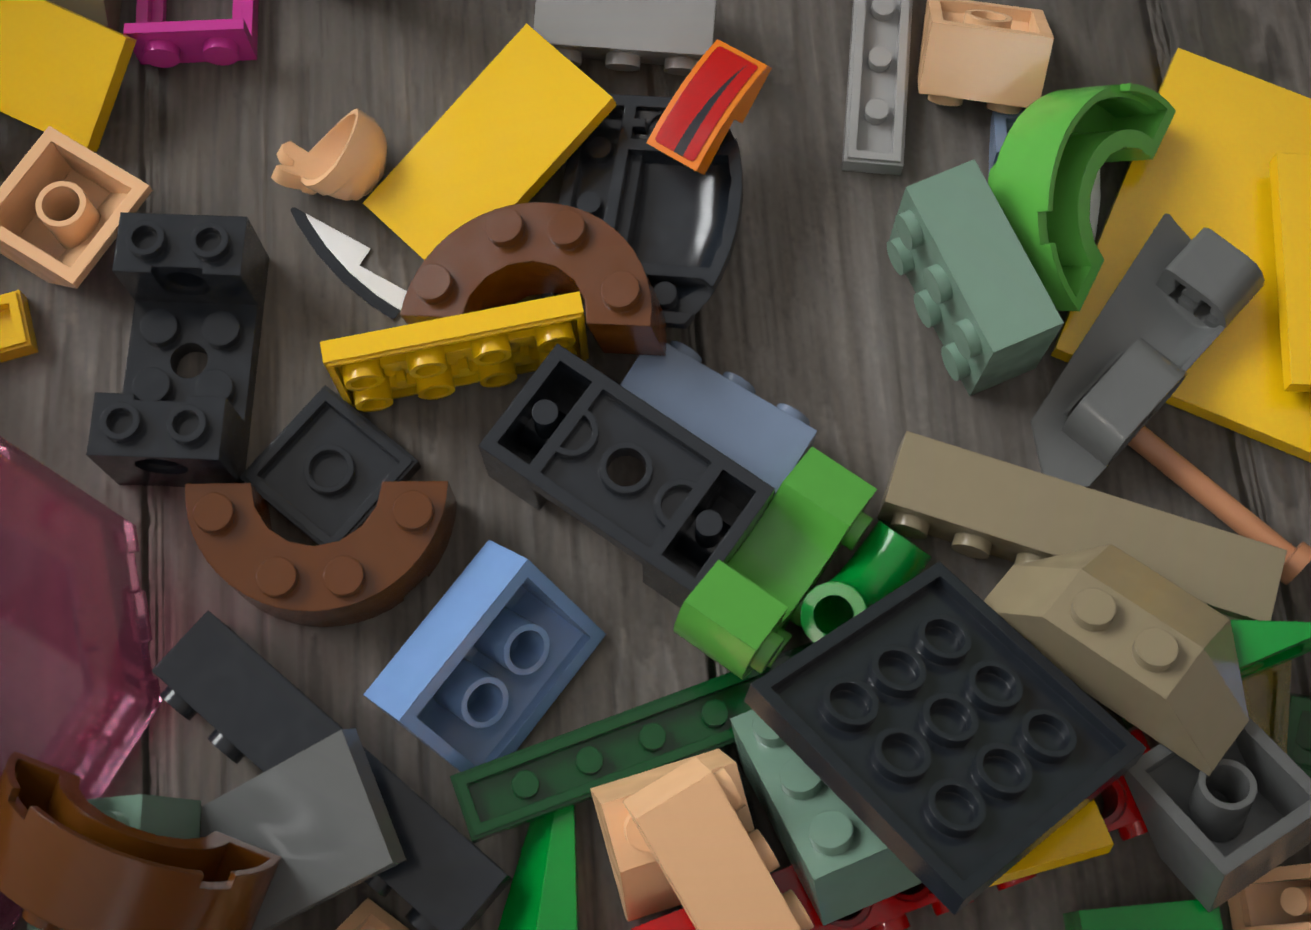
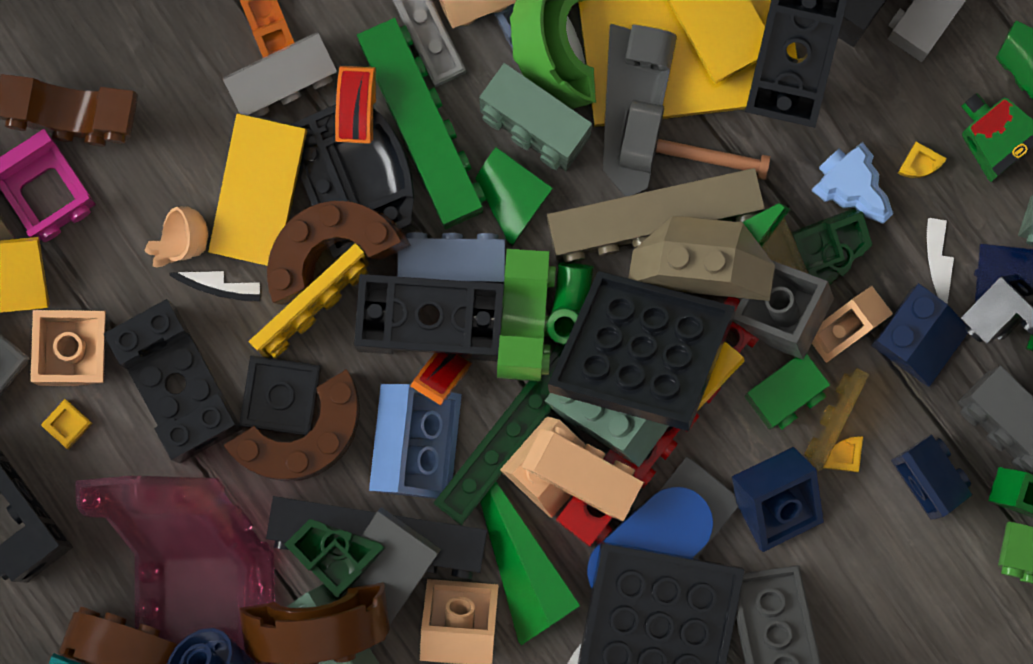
camera: 30 degrees left, 10 degrees up
none -> dark green slope [284,519,385,598]
none -> green brick [357,18,486,230]
none -> slope [410,353,472,405]
none -> green slope [475,147,553,246]

